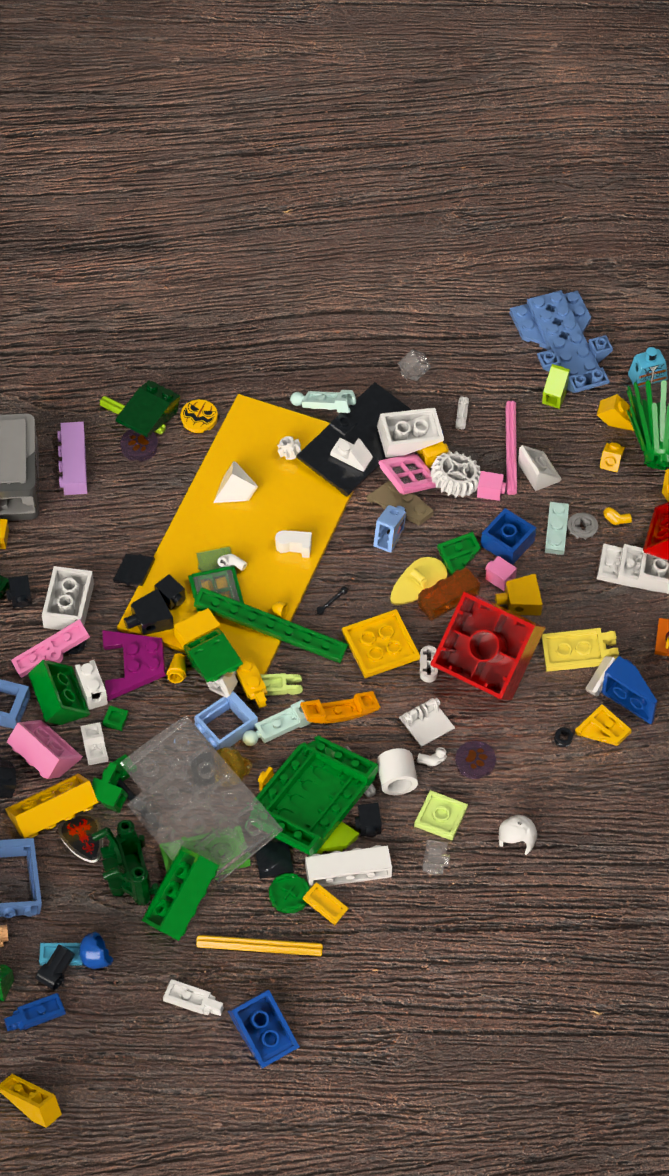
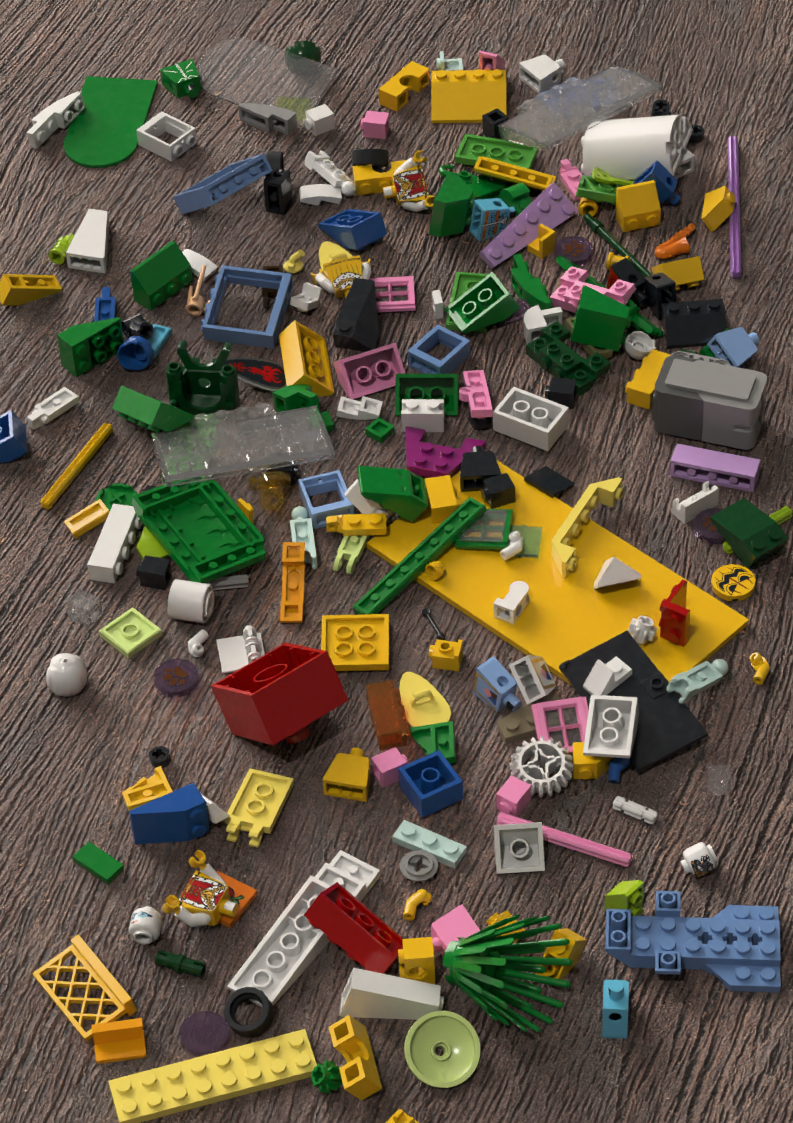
camera: 115 degrees right, 10 degrees down
none -> green slope [57,317,124,377]
none -> yellow brick [429,639,463,672]
none -> bright pink torso [431,904,480,957]
none -> white torso [509,655,556,704]
none -> light yellow slope [552,477,624,578]
none -> red bracket [659,579,690,647]
none -> white hinge [671,481,719,524]
none -> white head [680,842,718,878]
none -> yellow arm [749,652,770,685]

